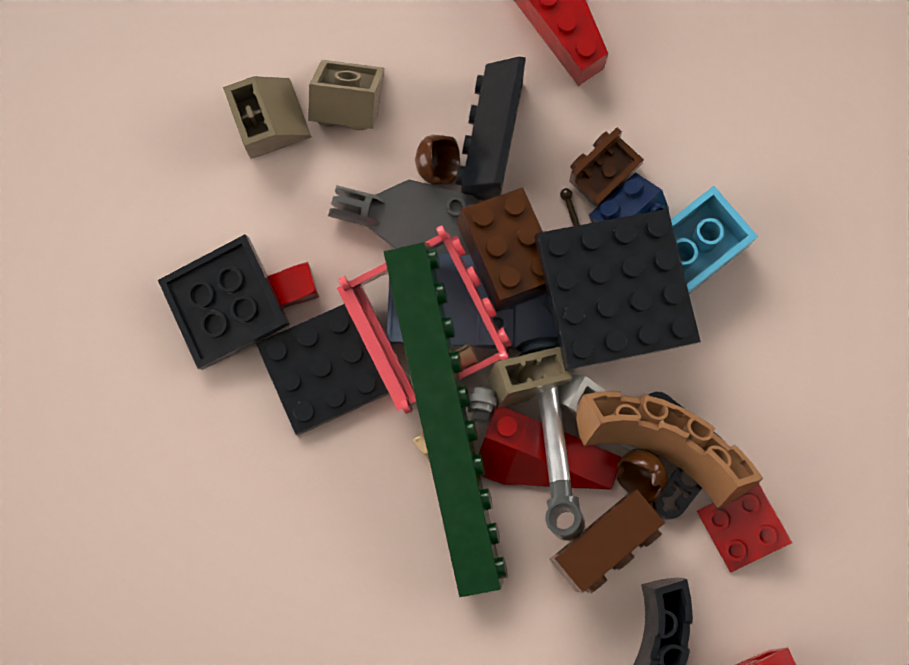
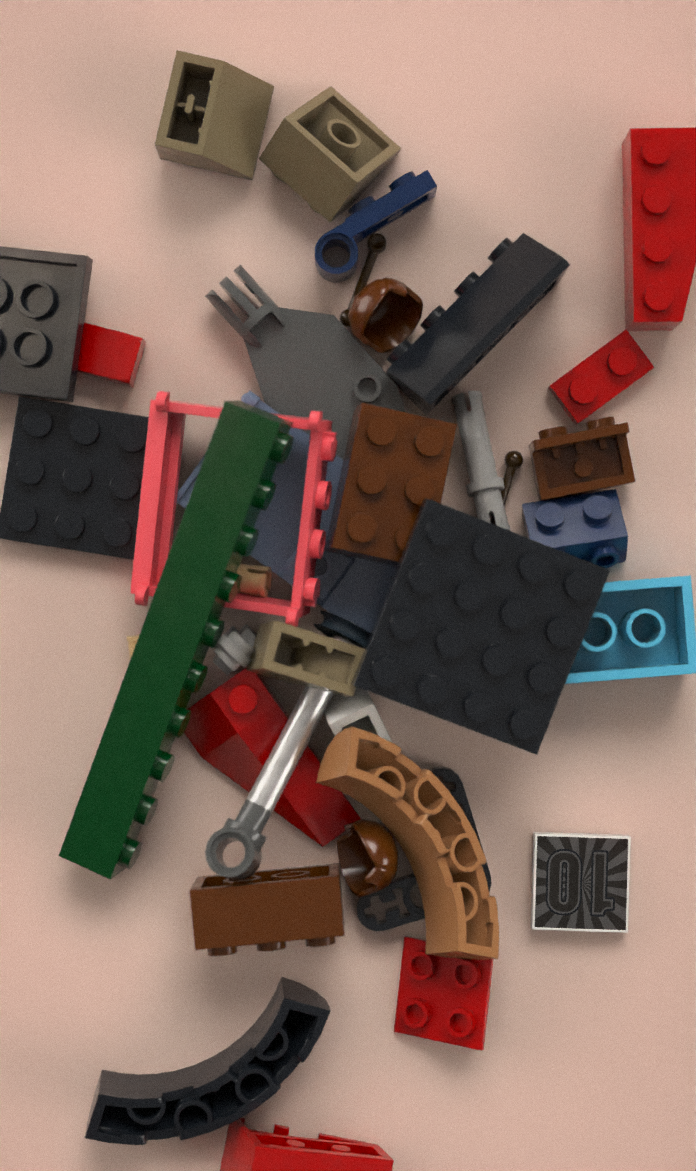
camera: 30 degrees right, 10 degrees up
none -> dark blue plate [314,170,437,283]
none -> dark brown hinge [340,233,386,327]
none -> light grey pin [451,391,511,531]
none -> tile [531,832,631,933]
none -> red plate [548,329,655,425]

